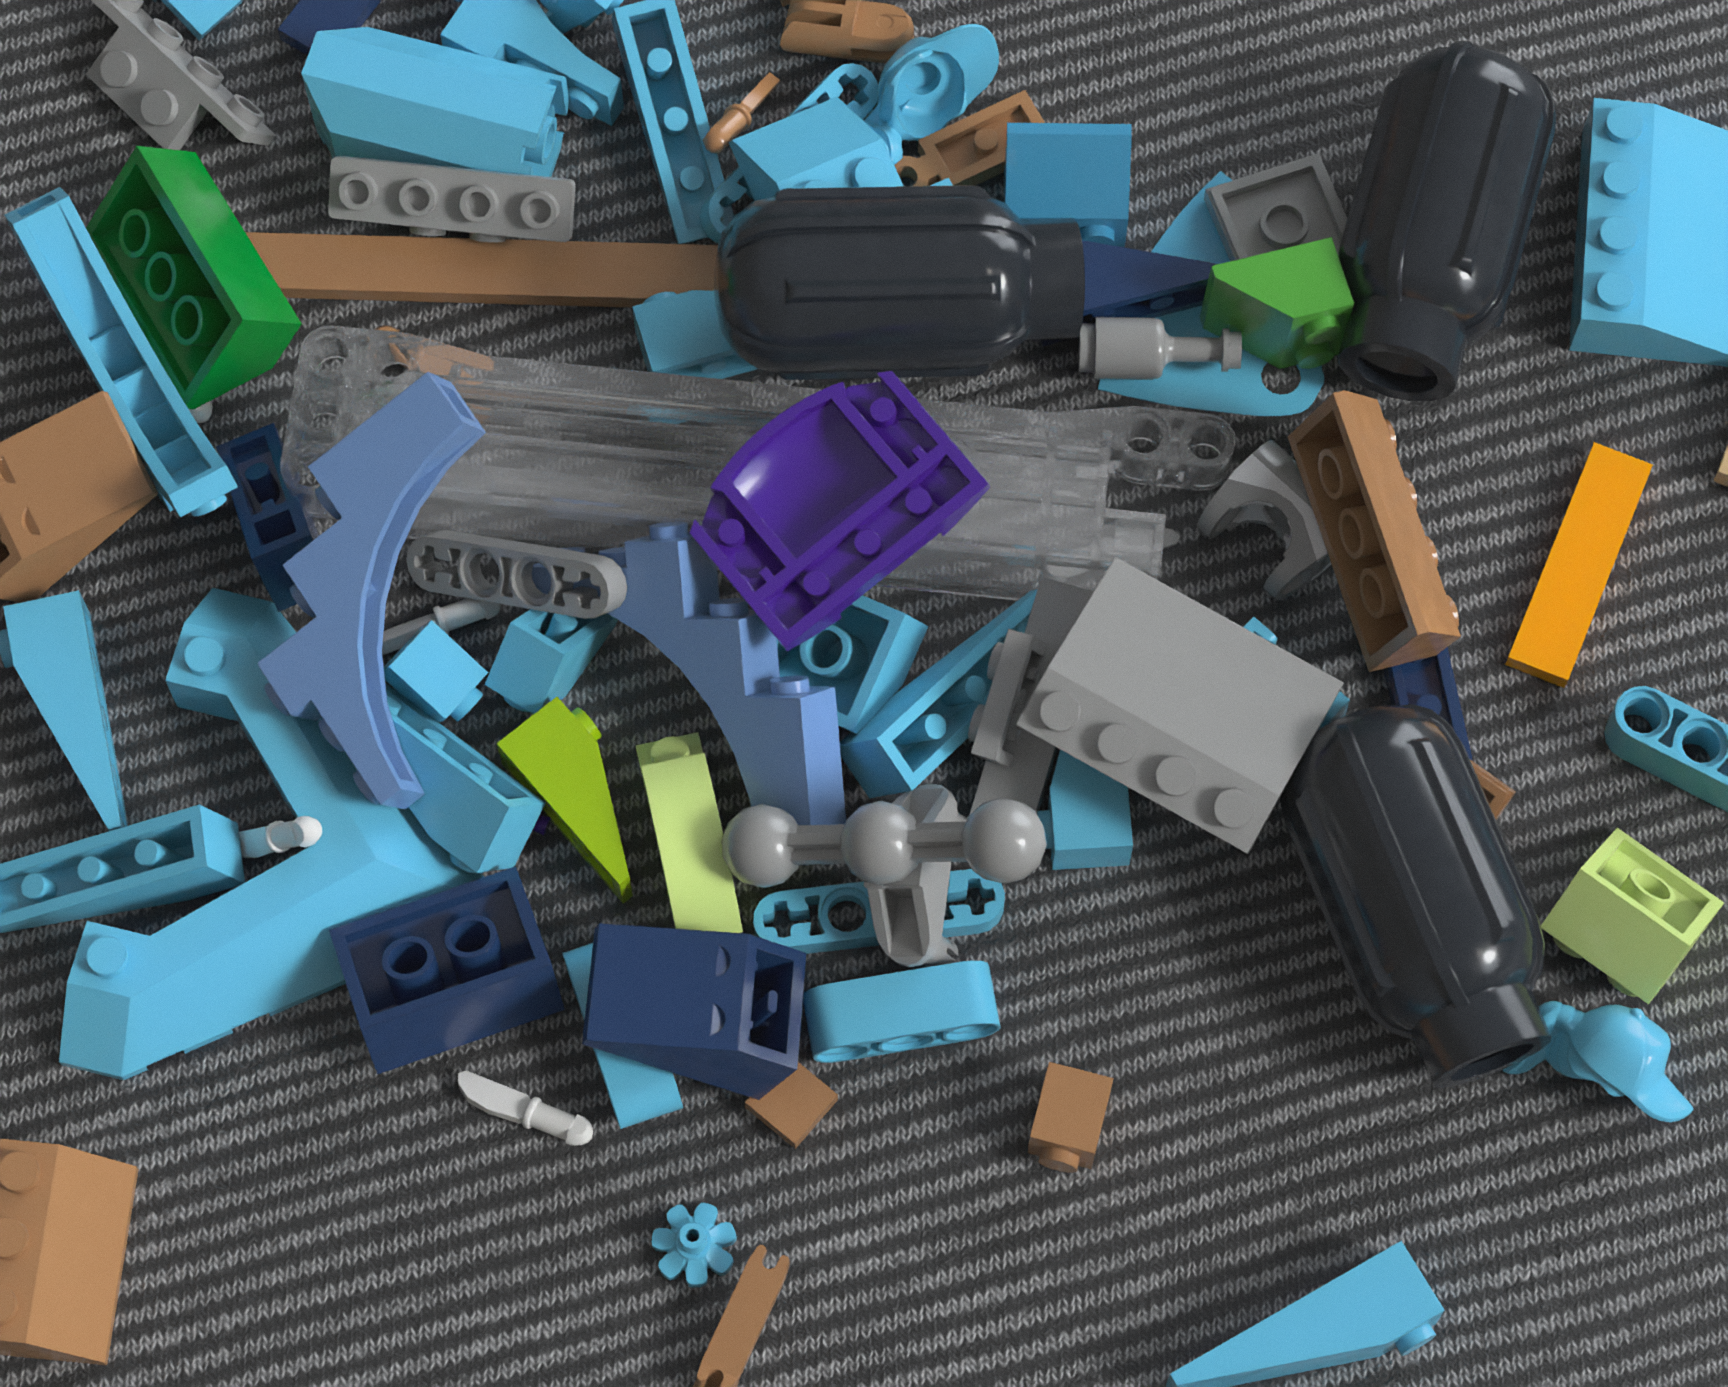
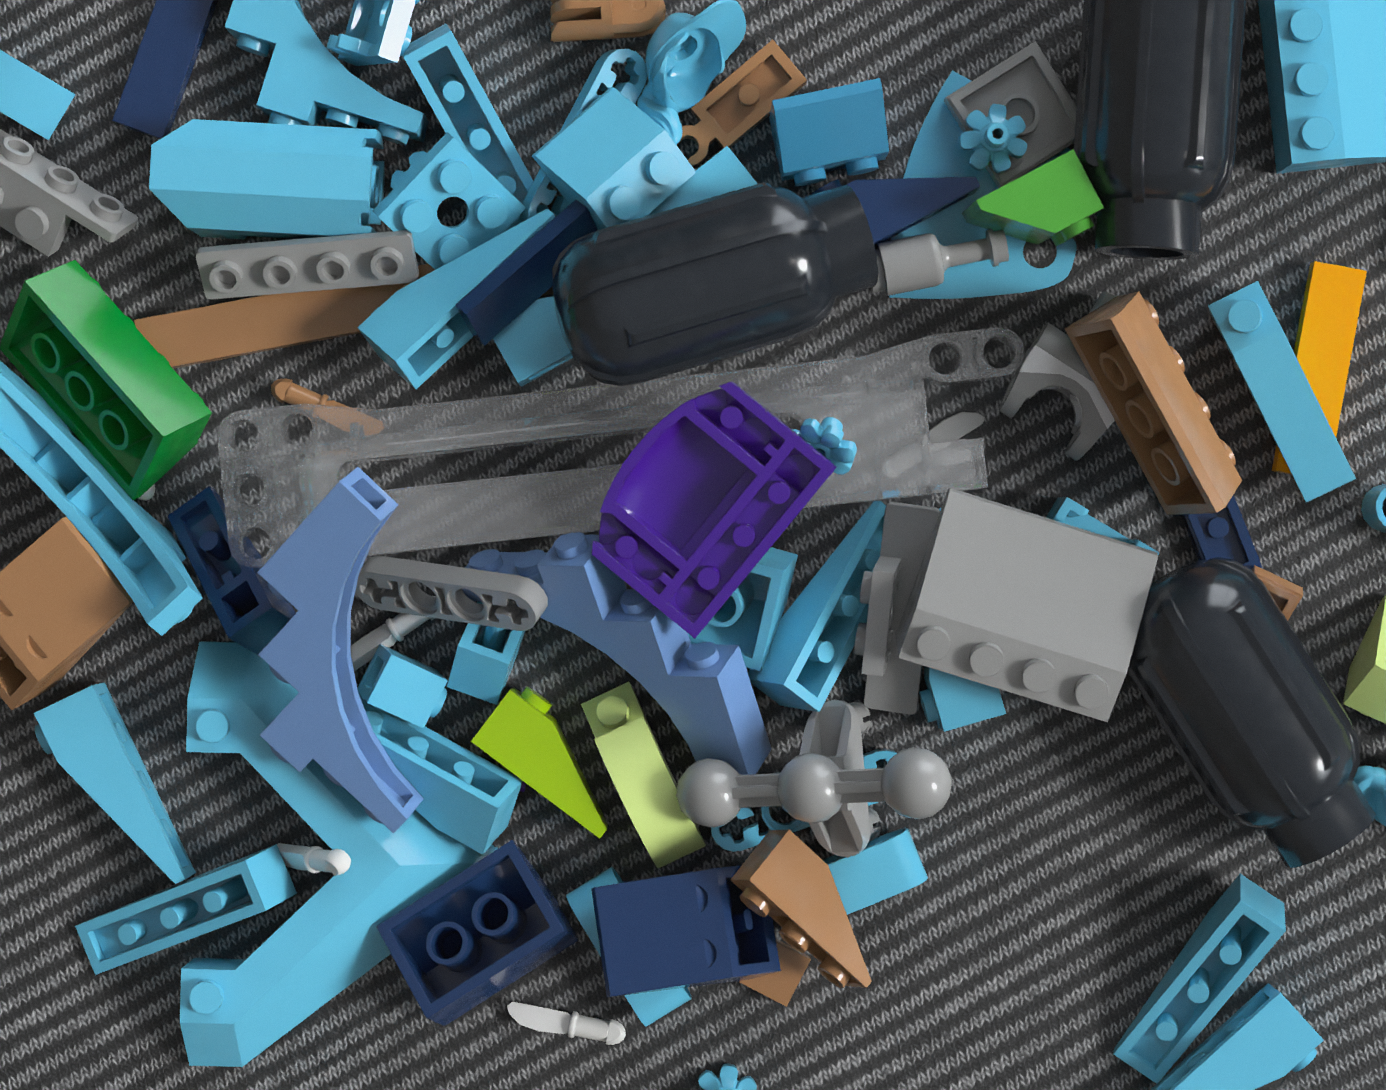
camera: 10 degrees left, 20 degrees up
medium nougat piece [703,72,780,154] -> none
medium nougat brick [1028,1062,1114,1173] -> none
none -> medium azure slope [357,209,555,389]
none -> medium azure piece [373,132,526,270]
none -> dark blue tile [455,200,598,346]
none -> medium nougat slope [730,829,872,988]
none -> medium azure plant [792,417,857,475]
none -> medium azure plant [959,104,1027,173]
none -> medium azure slope [1113,874,1286,1084]
none -> medium azure slope [1208,281,1356,503]

